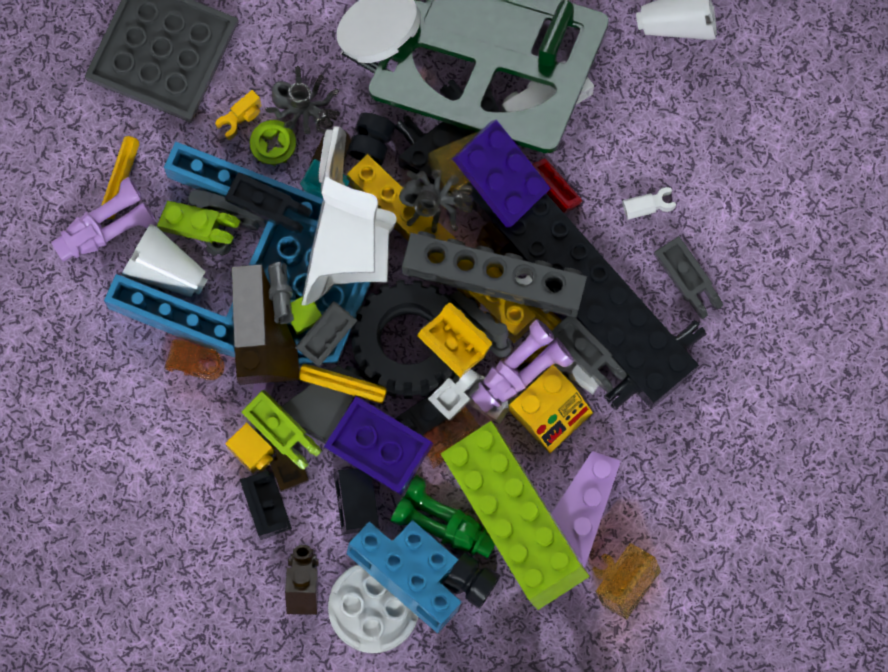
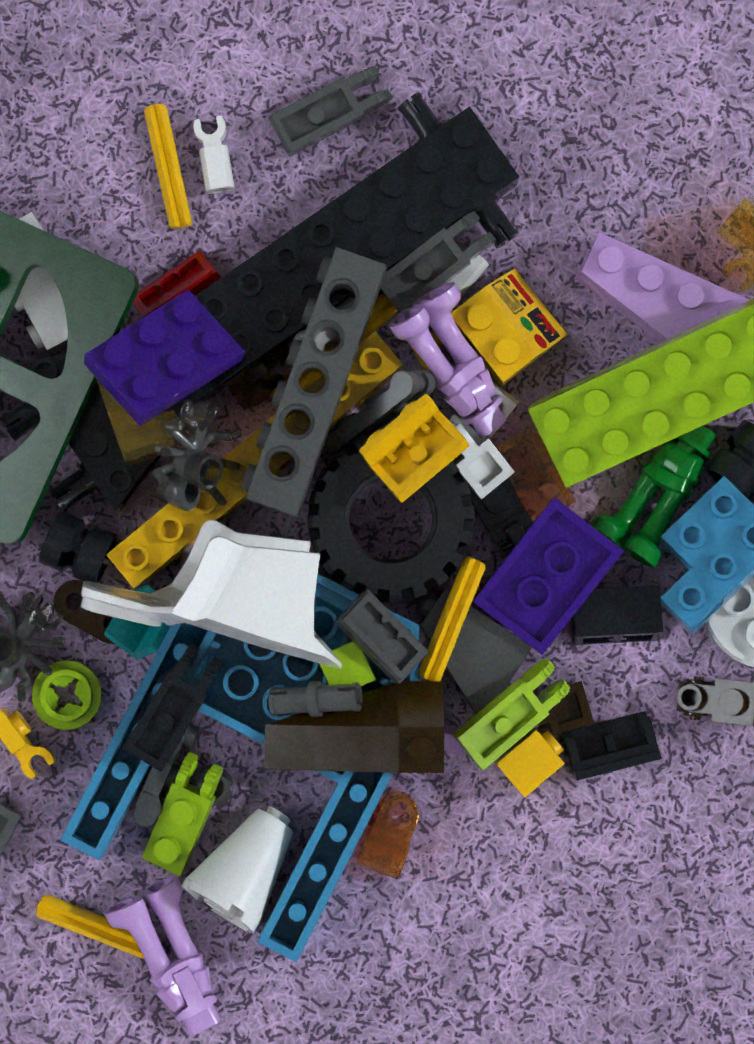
camera: 90 degrees left, 10 degrees up
none -> yellow axle [144,104,192,230]

